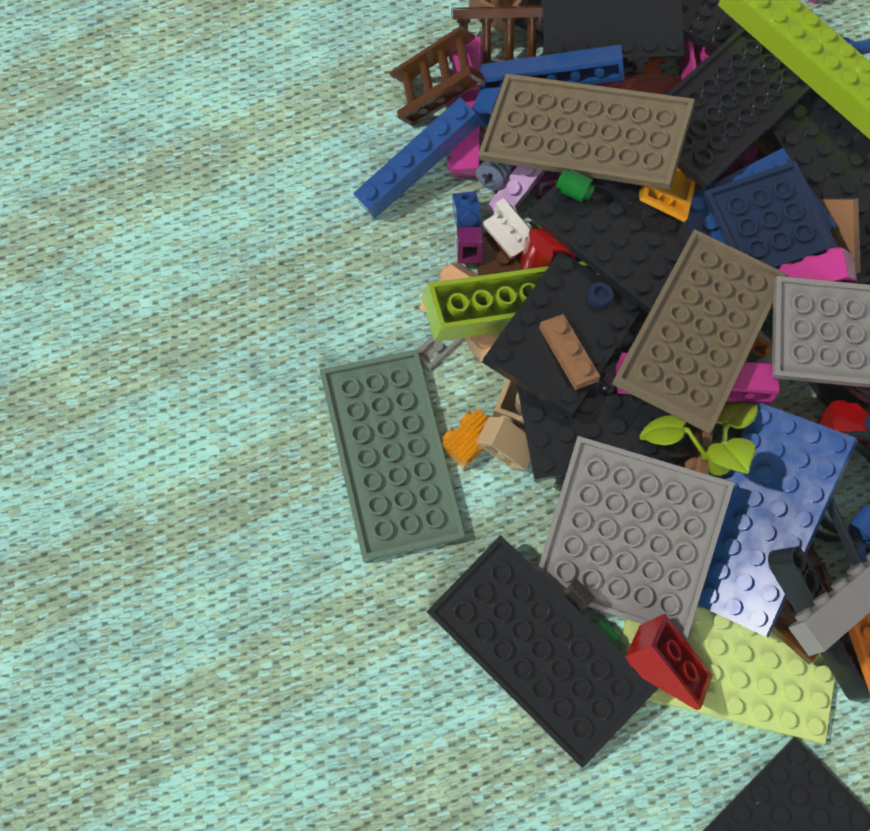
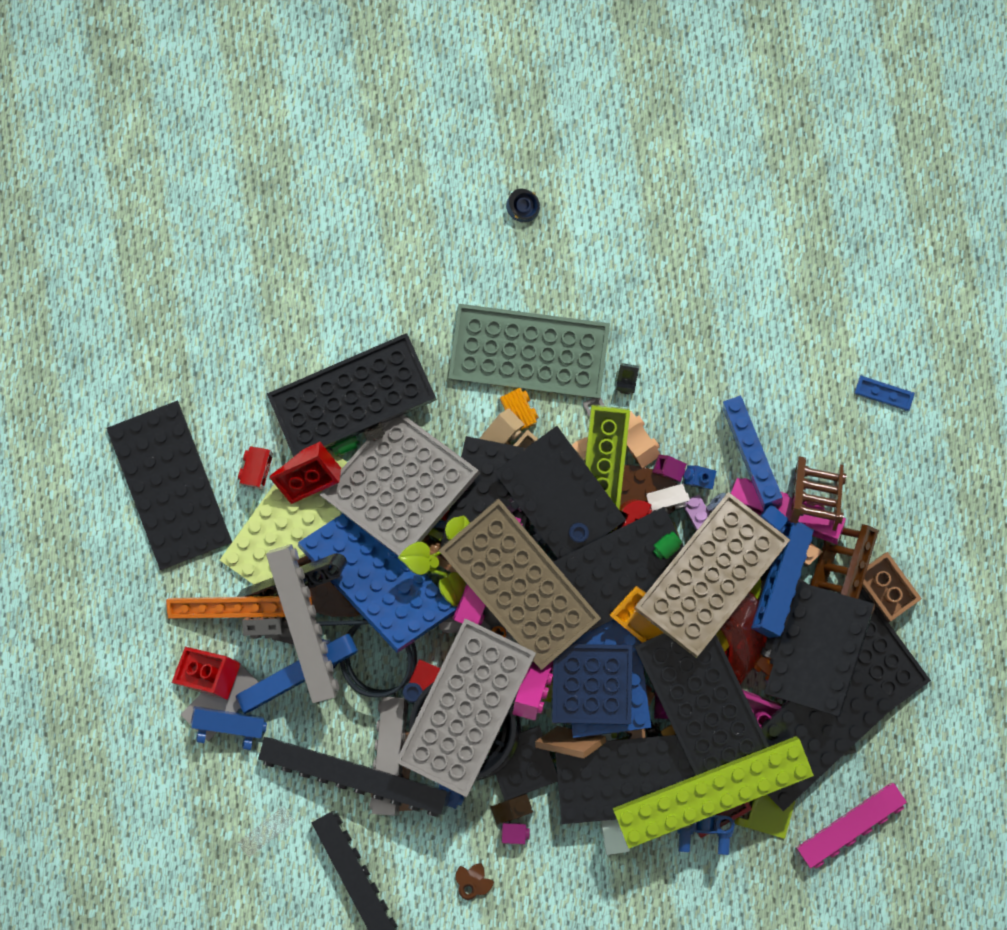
camera: 115 degrees right, 15 degrees up
medium nougat plate [539,314,600,390] -> none
none -> red slope [238,446,273,490]
none -> dark blue piece [506,188,540,222]
none -> black bracket [616,363,639,394]
none -> blue tile [854,375,915,412]

